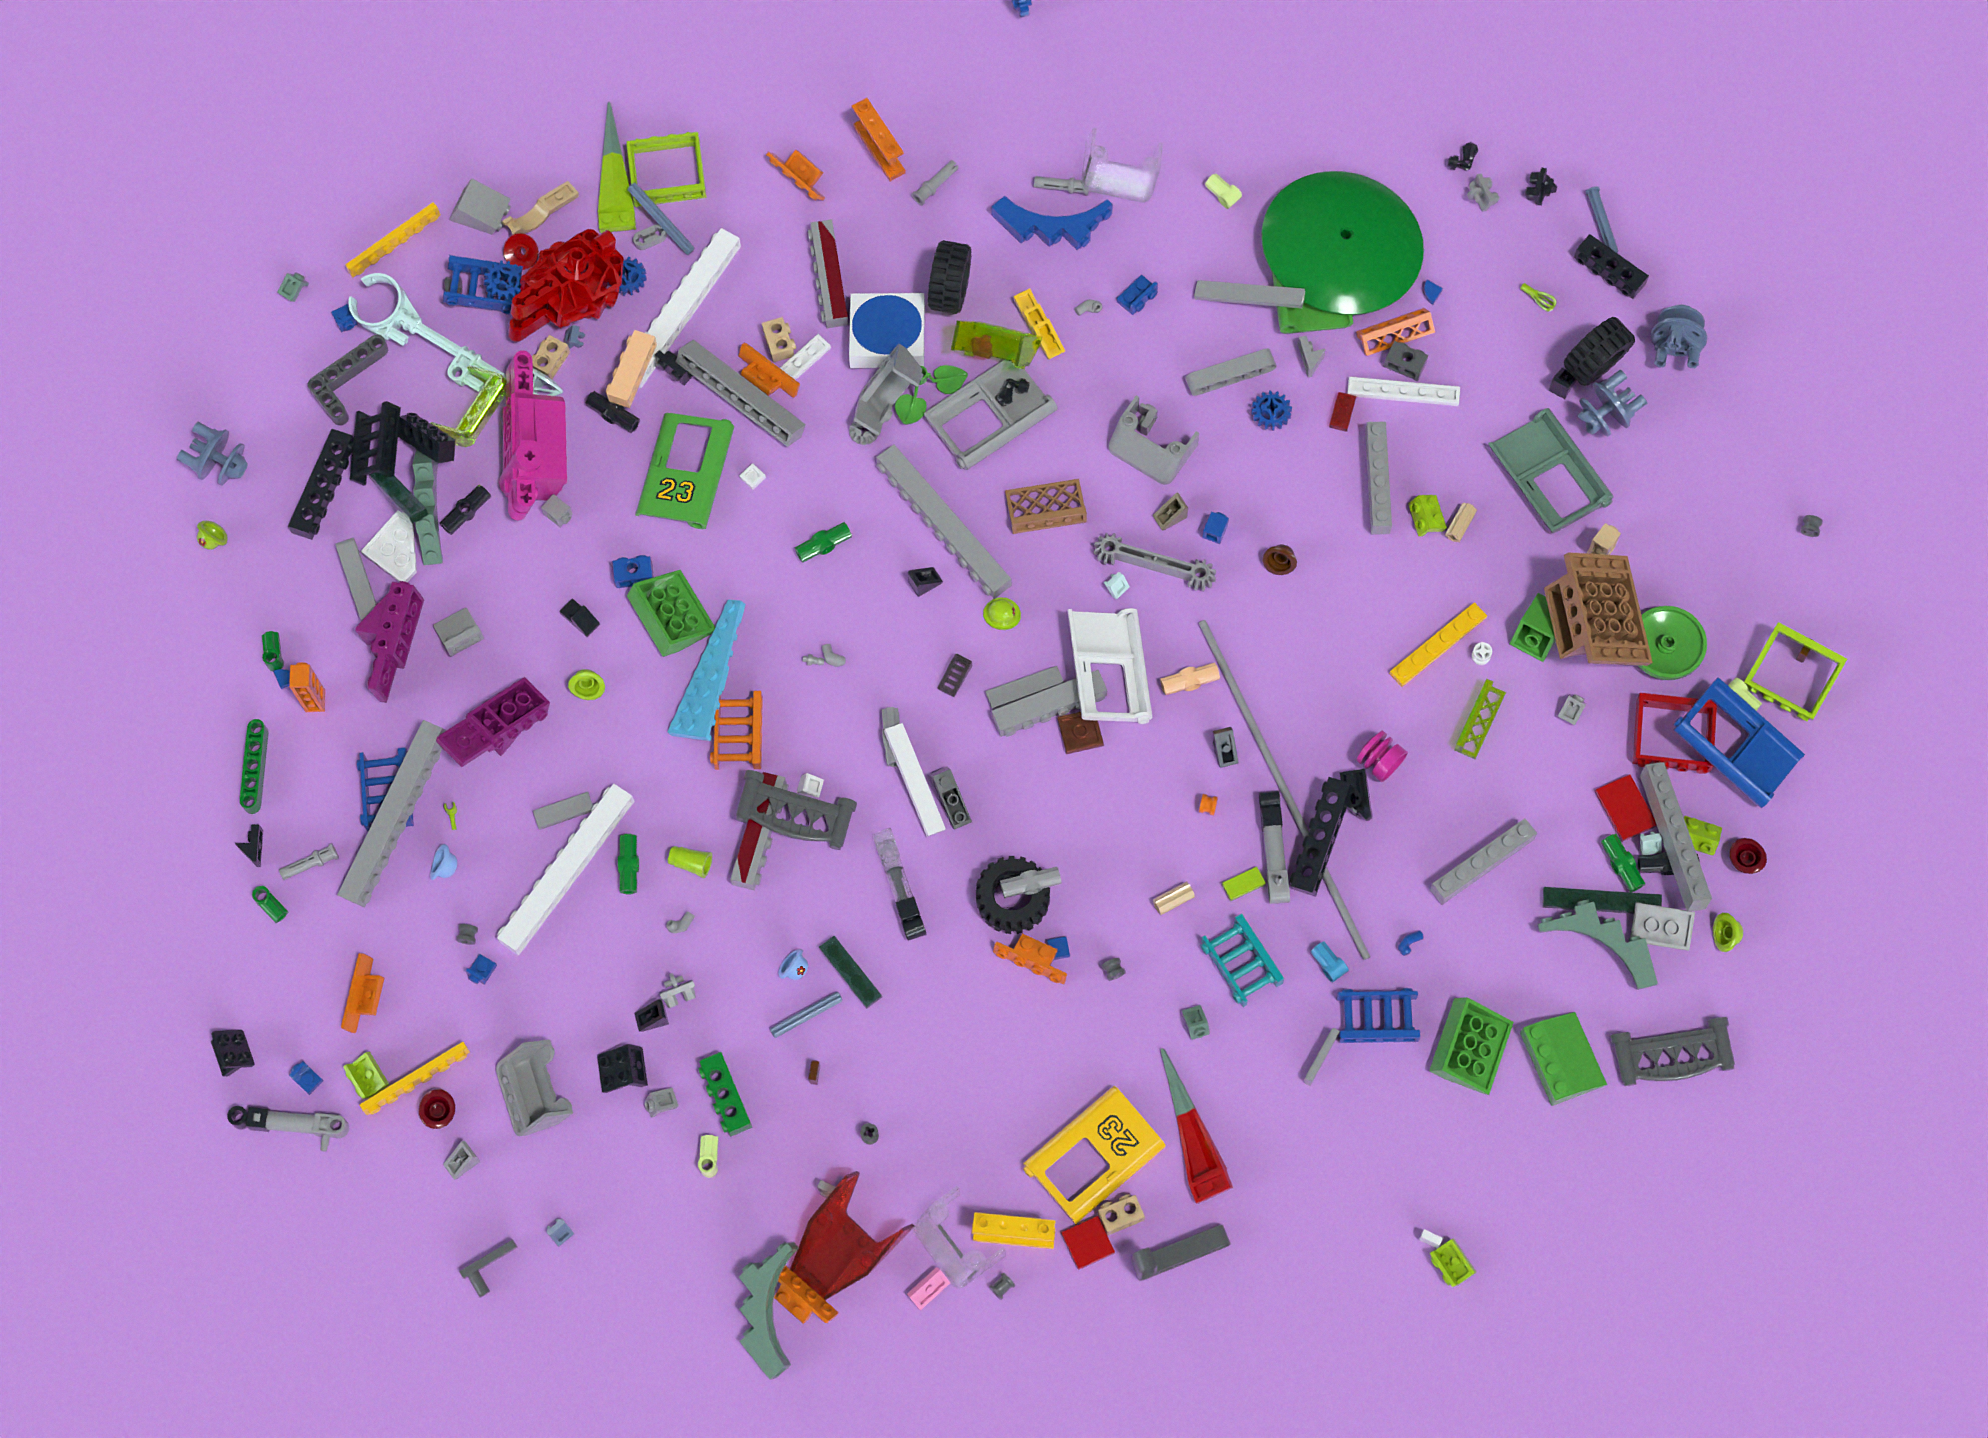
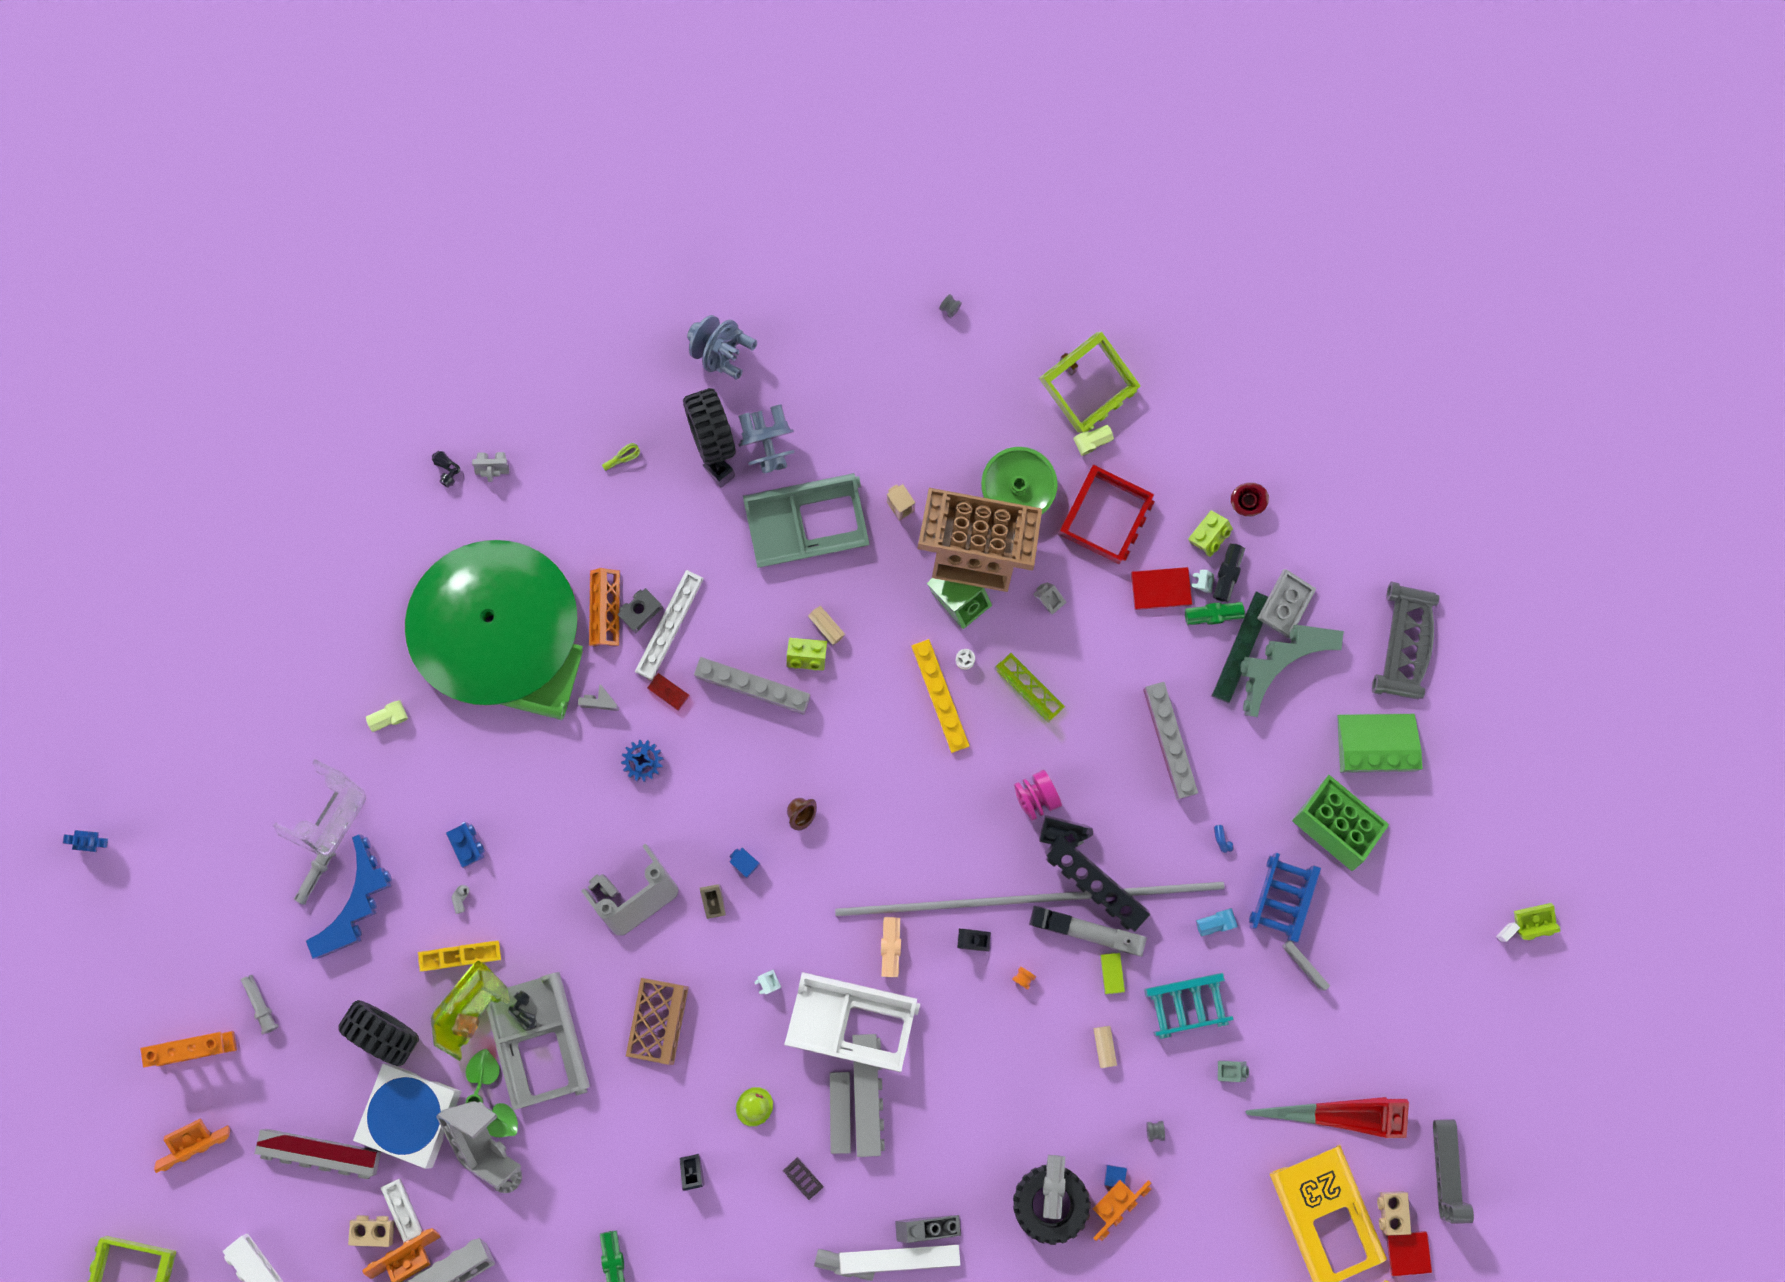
camera: 75 degrees left, 10 degrees up
light grey brick [876,444,1012,599] -> none
copper tile [1058,712,1104,754] -> none
light grey arm [1094,532,1216,591] -> none
light grey beam [1185,349,1277,396] -> none
light grey tile [1194,280,1305,308] -> none
blue tile [1424,280,1443,305] -> none
black hips [1525,168,1557,206] -> none
black brick [1574,234,1649,299] -> none
sand blue axle [1585,186,1618,253] -> none
light grey brick [1640,762,1712,912] -> none
blue piece [1673,677,1805,808] -> none
lime hat [1713,912,1744,952] -> none

